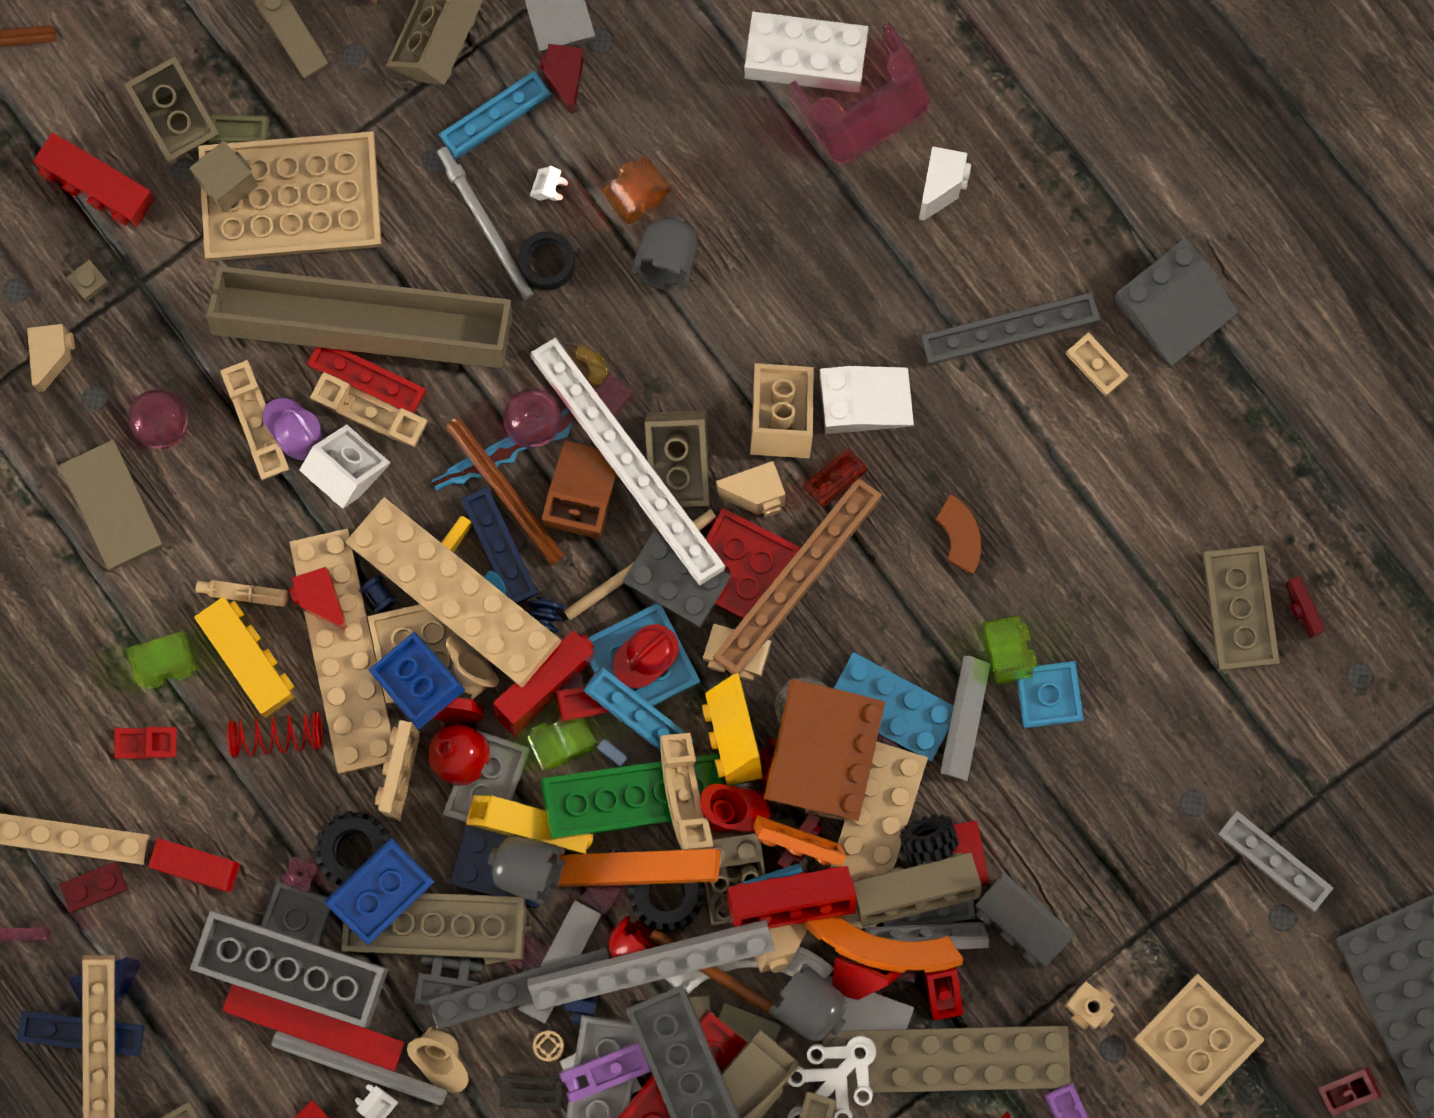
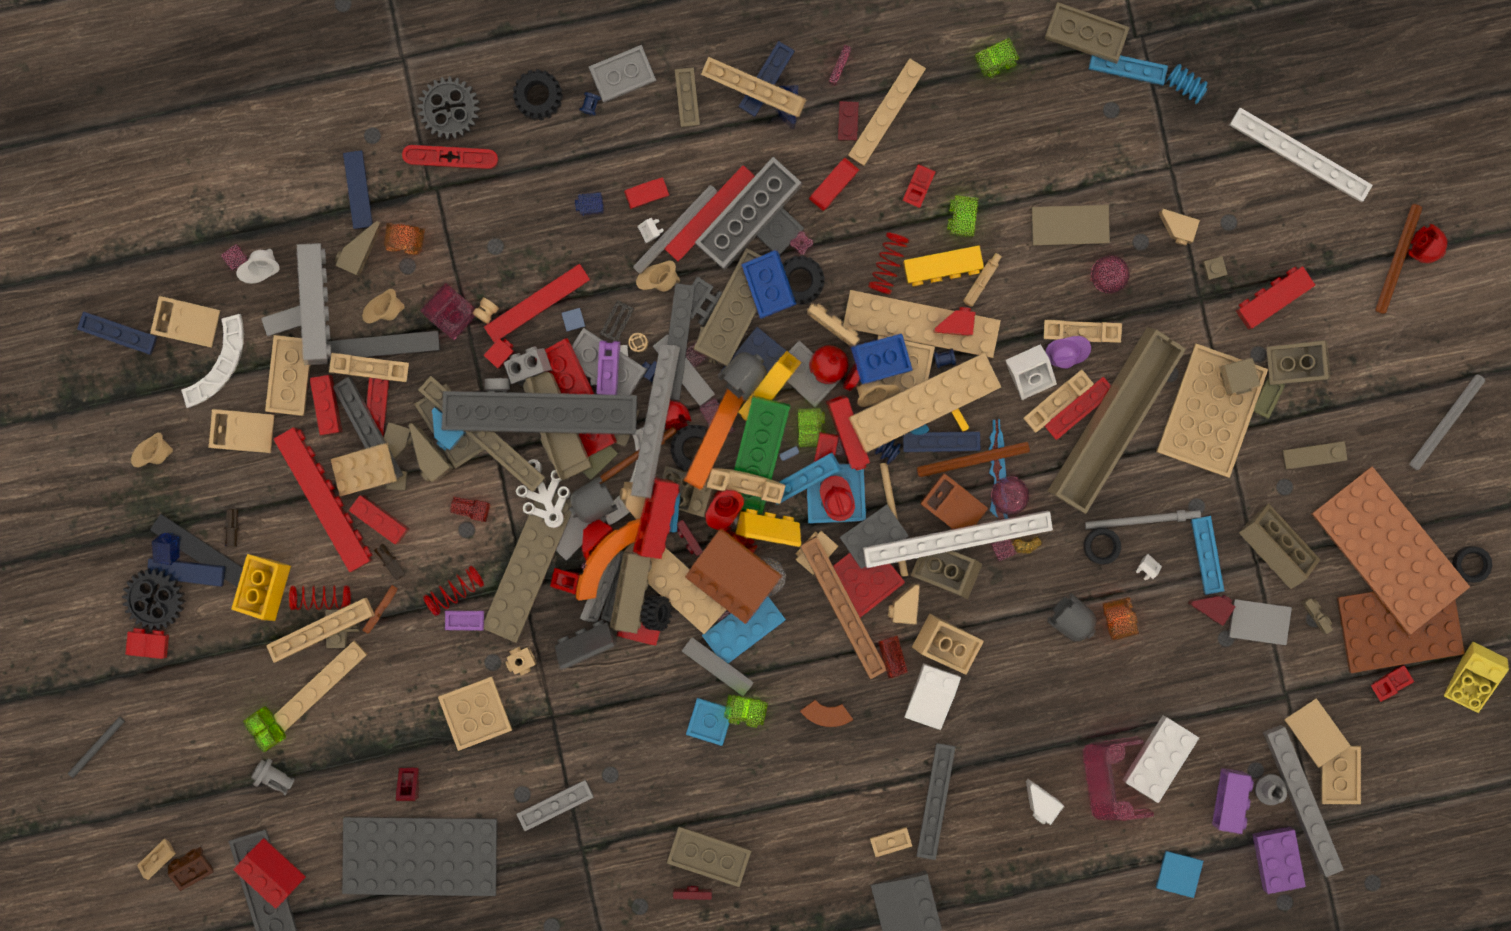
camera: 110 degrees right, 10 degrees up
orange plate [753,816,846,867] -> none

